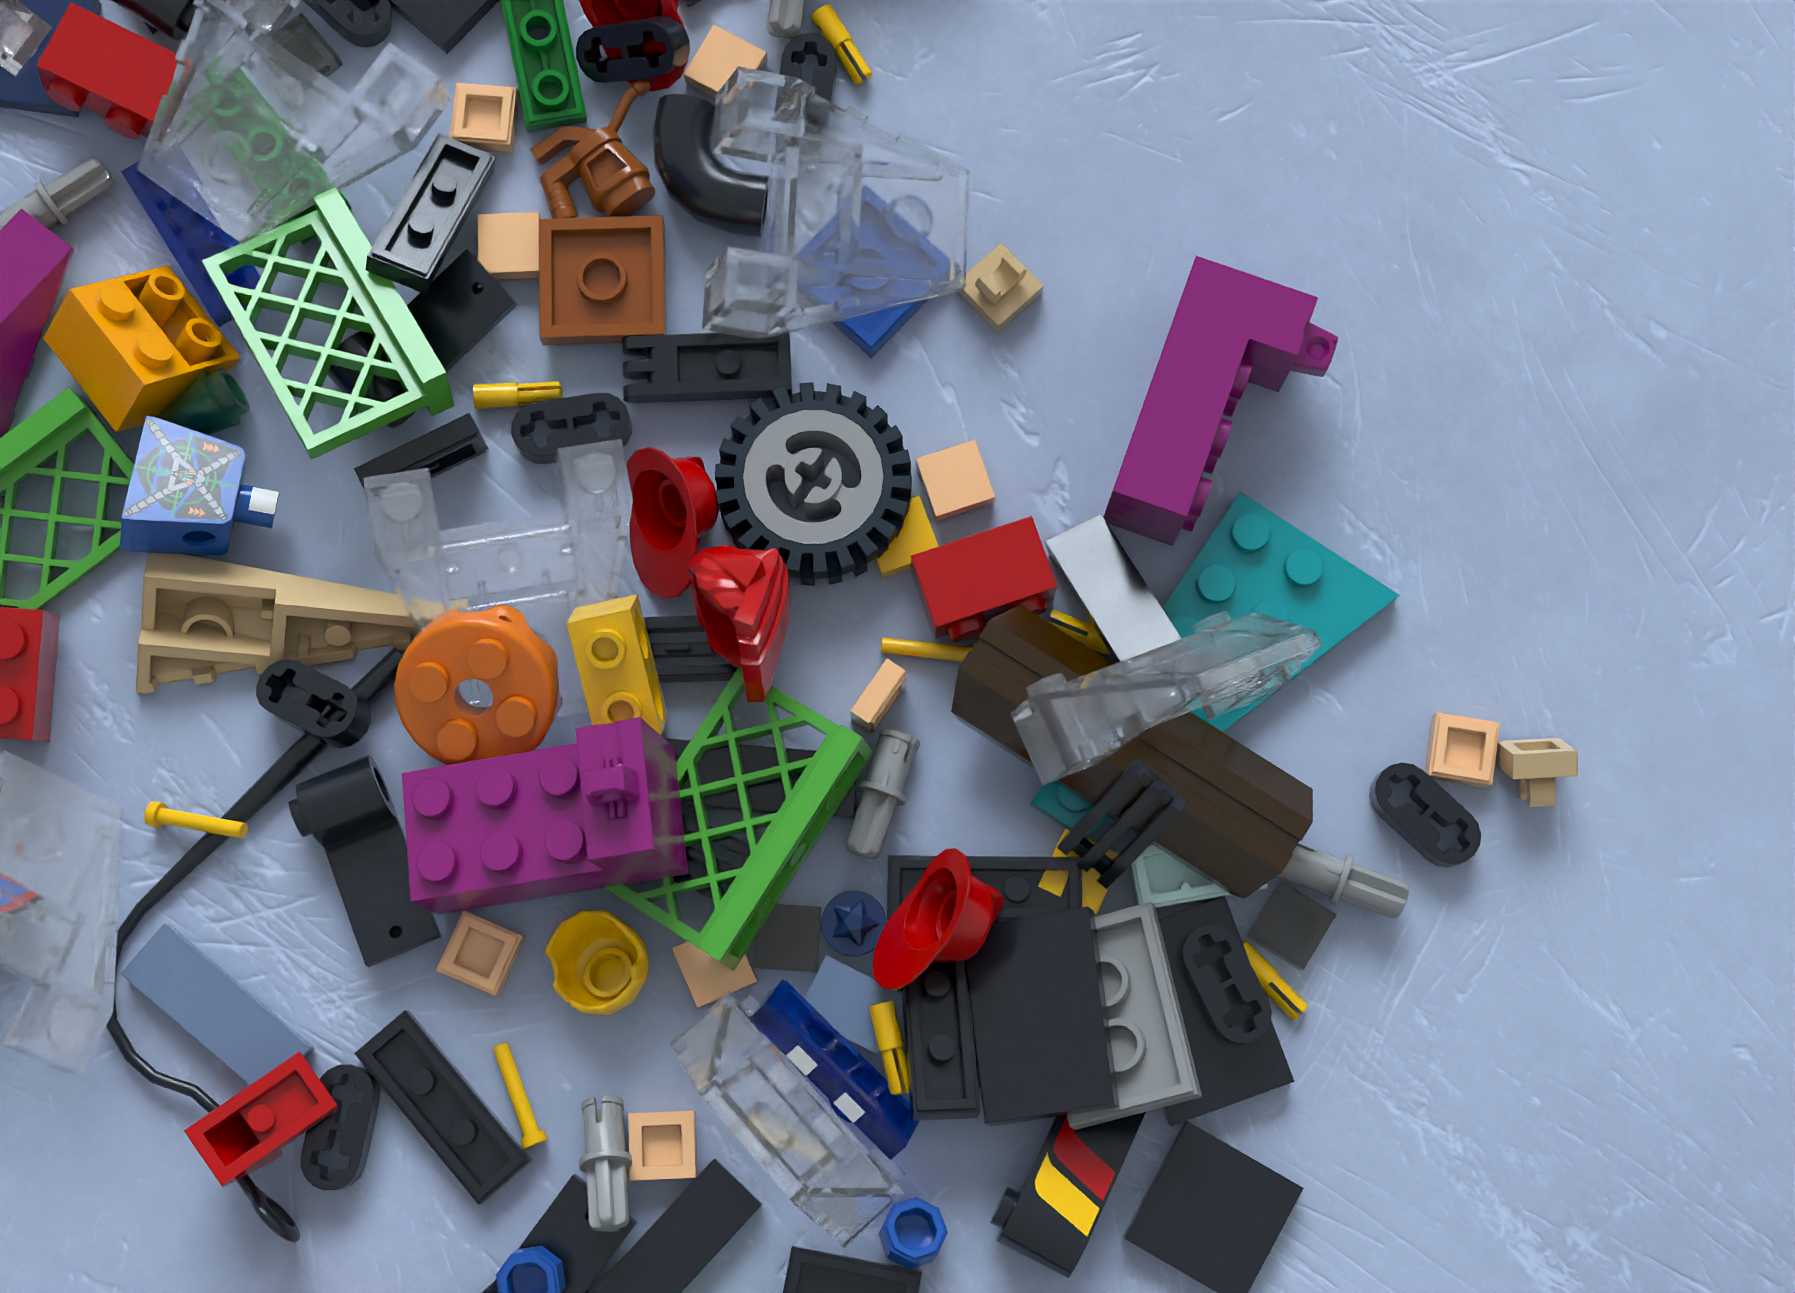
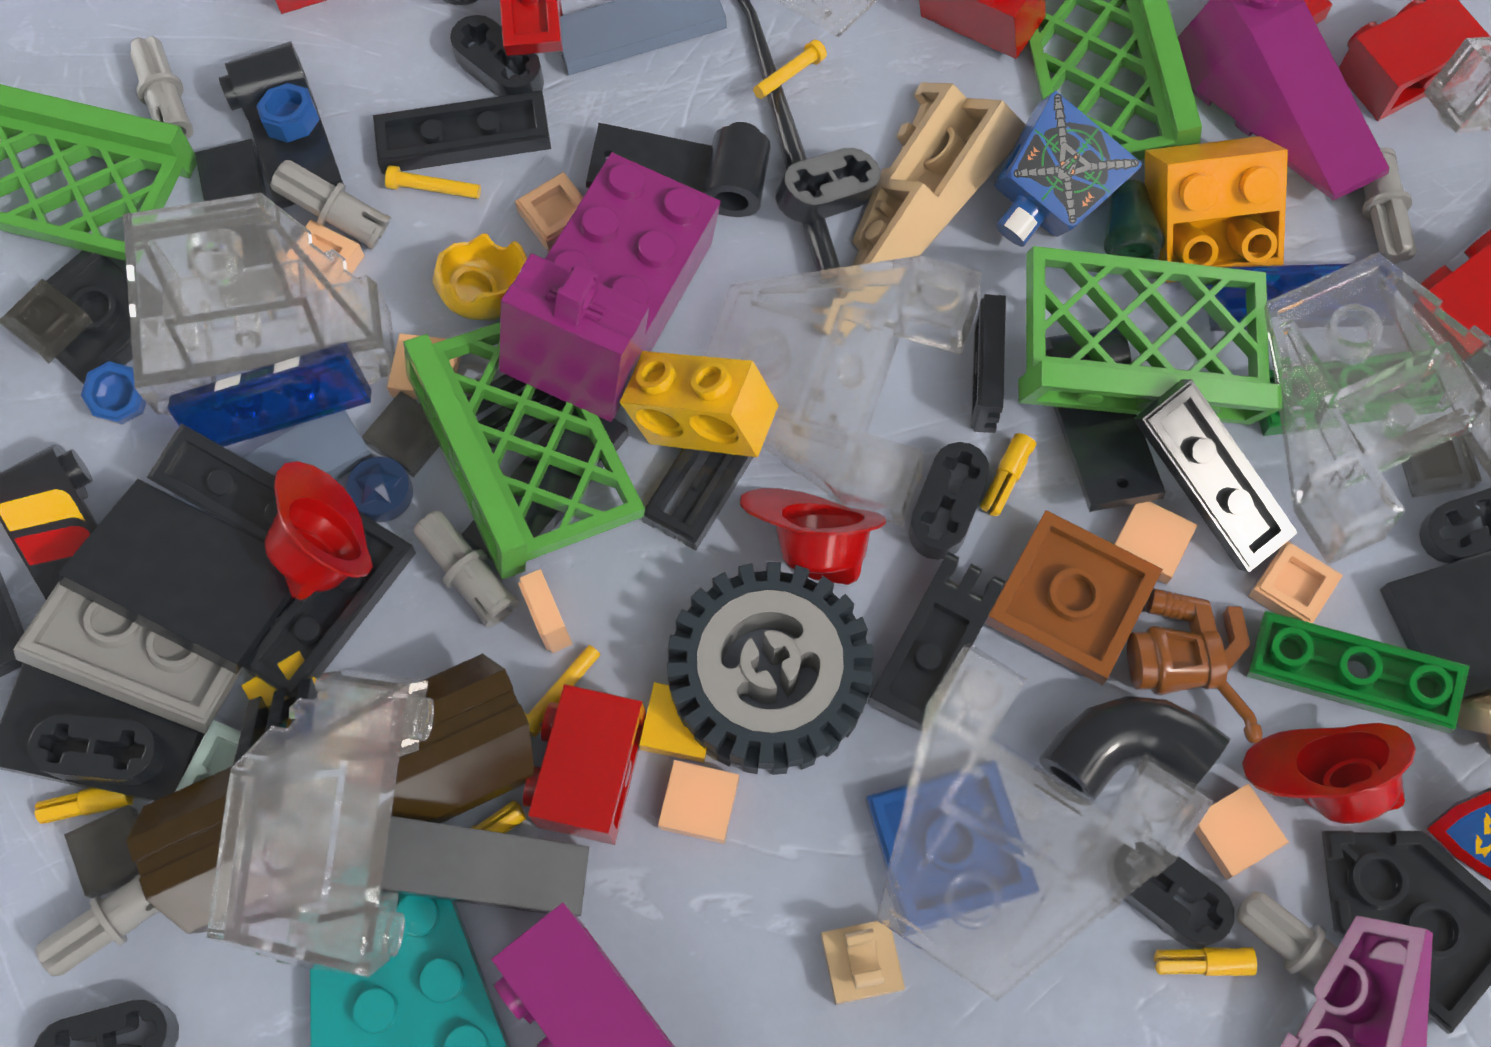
camera: 125 degrees right, 10 degrees down
orange plate [394,605,563,765] -> none
black beam [576,16,690,83] -> none
red hair [686,544,791,702] -> none
yellow pin [868,1001,909,1095] -> none

